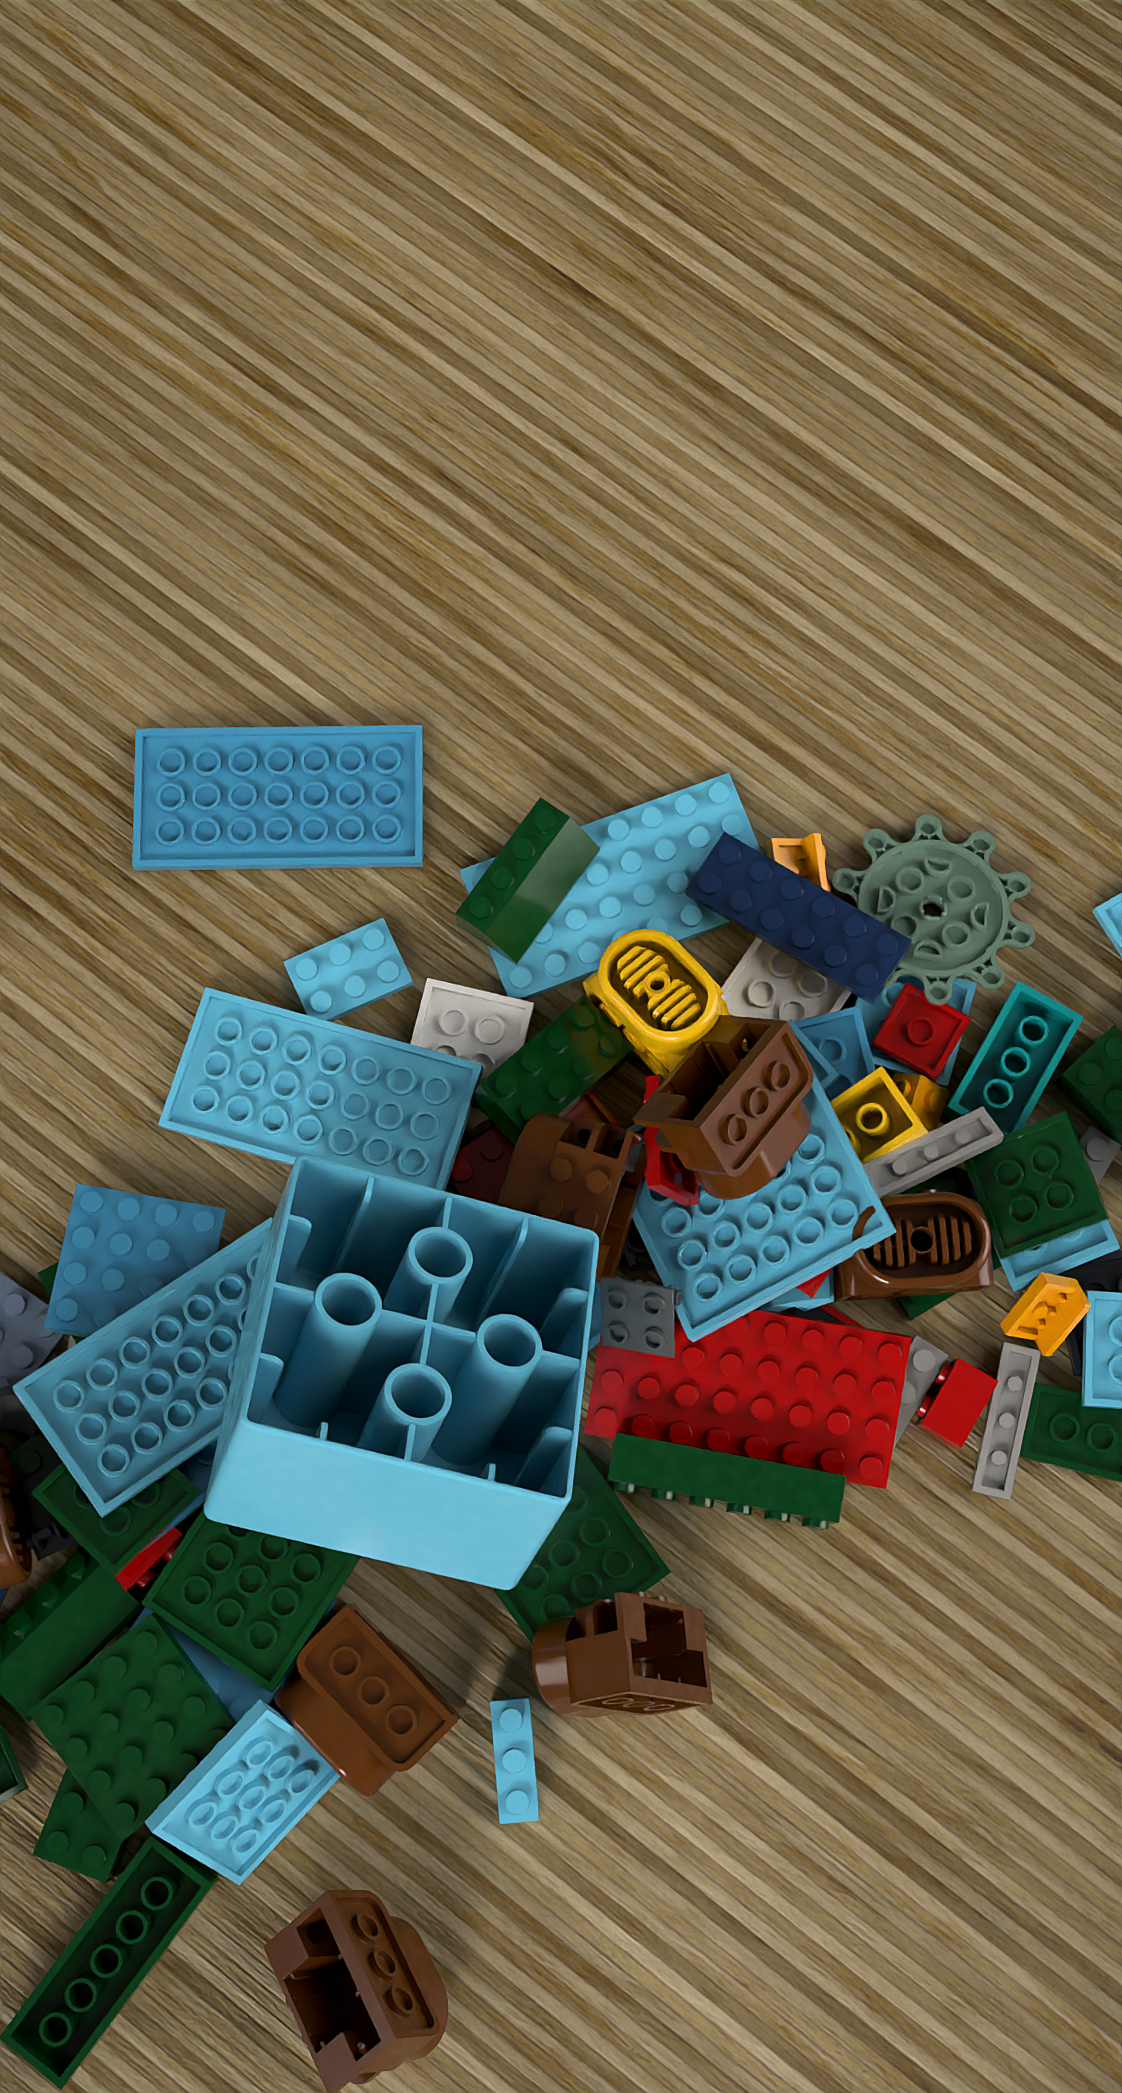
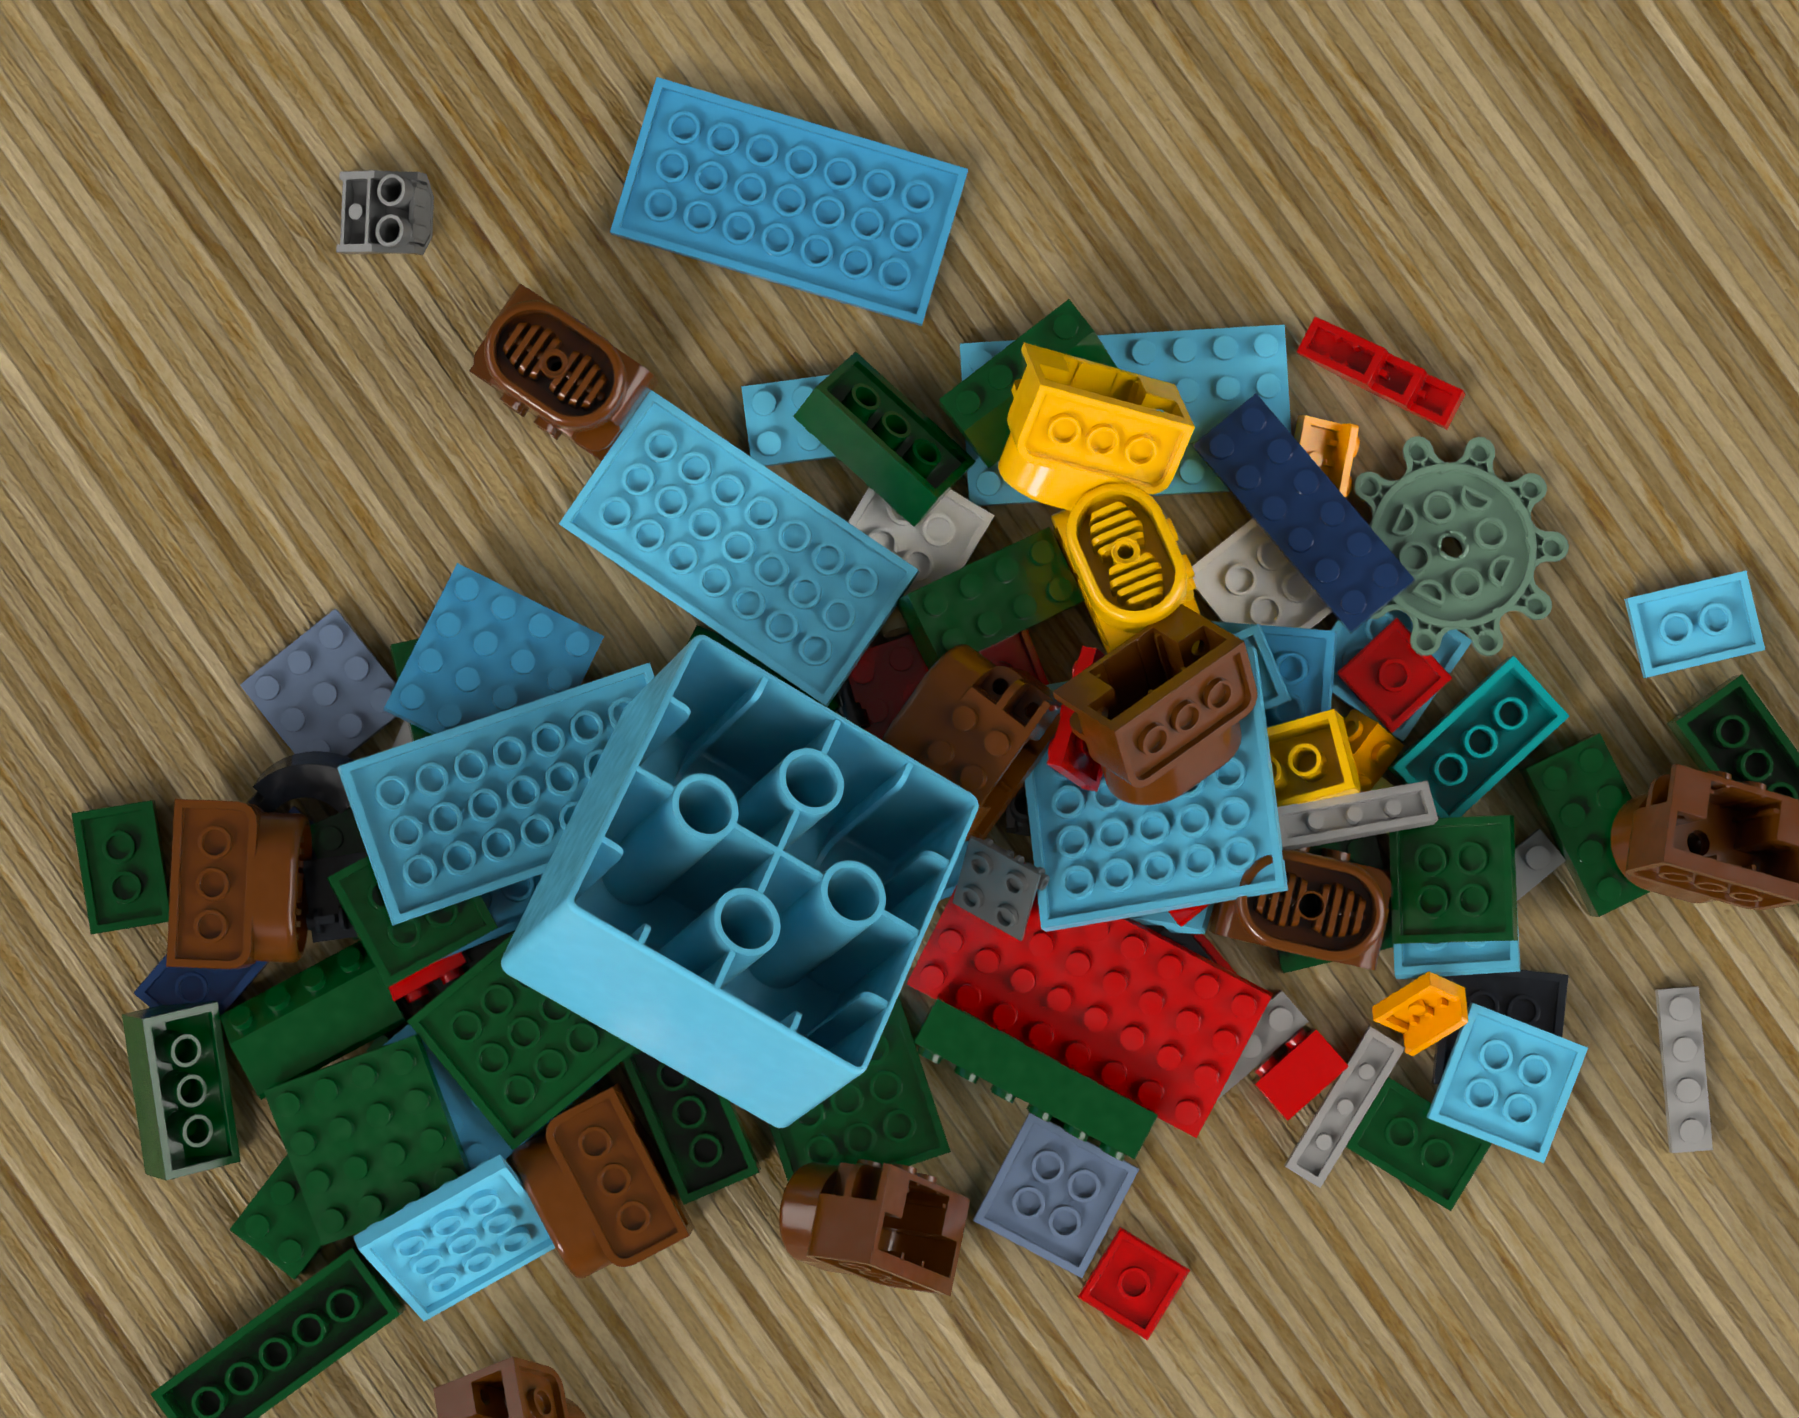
camera: 20 degrees right, 10 degrees up
medium azure arch [490,1696,540,1824] -> none
none -> reddish brown brick [469,284,658,461]
none -> dark green brick [622,1049,761,1205]
none -> dark green slope [793,351,976,527]
none -> sand blue plate [973,1113,1139,1278]
none -> yellow brick [998,343,1195,516]
none -> red tile [1077,1227,1190,1341]
none -> red slope [1296,316,1466,430]

